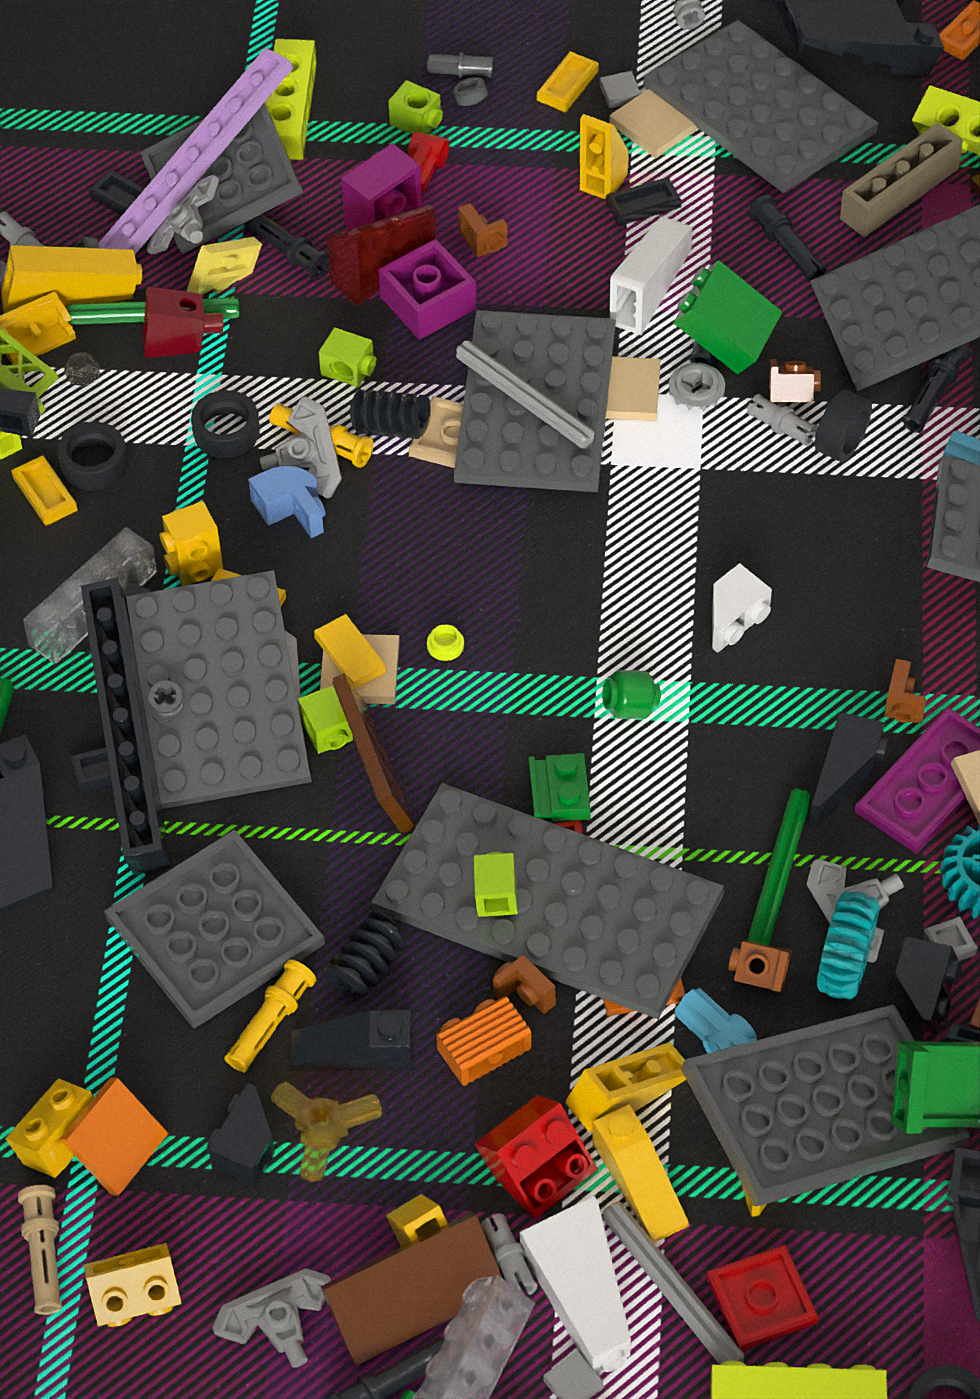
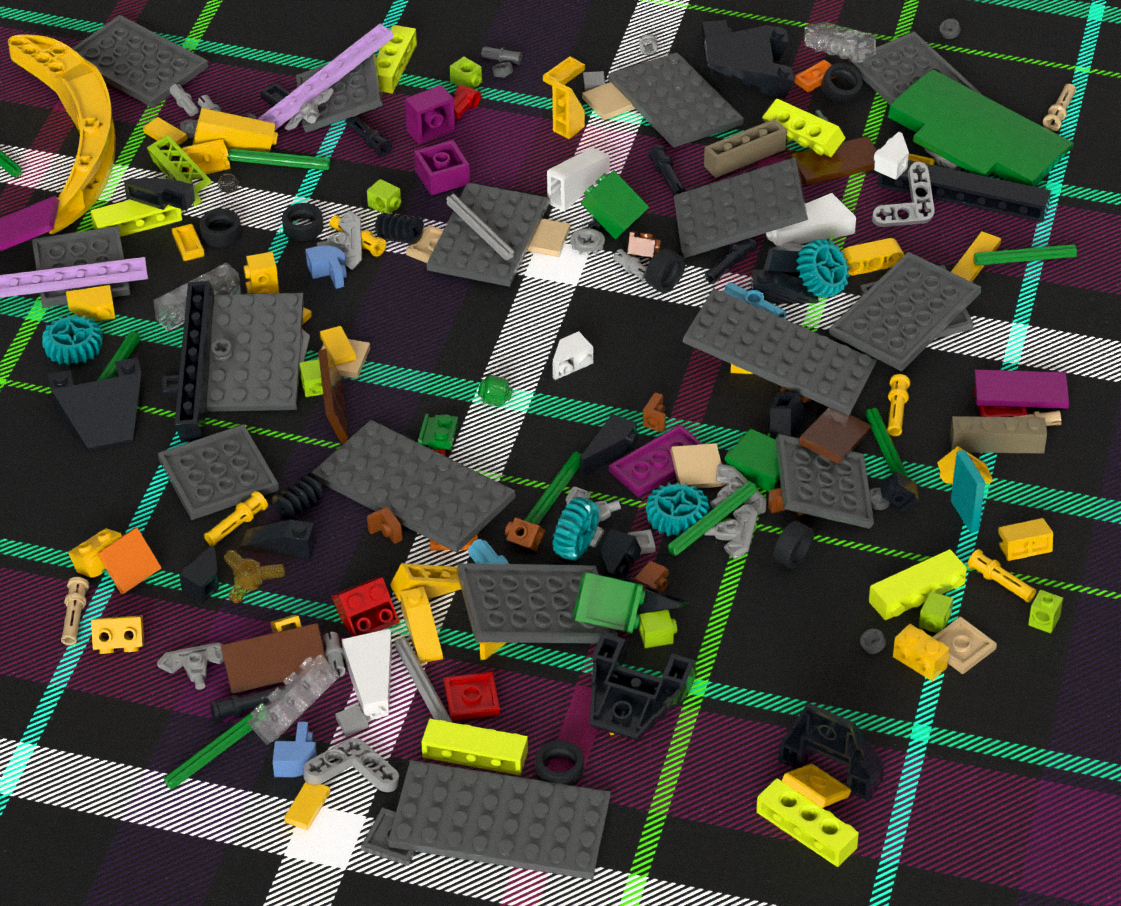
camera: 10 degrees right, 10 degrees down
dark red torso [142,287,224,358] -> none
light yellow wing [186,237,262,295] -> none
clear red wedge [327,204,436,306] -> none
neon yellow plate [427,625,464,661] -> none
orange brick [436,996,532,1086] -> none
dark orange bracket [458,203,508,258] -> none
lime brick [474,852,518,917] -> none
black tile [606,177,681,227] -> none

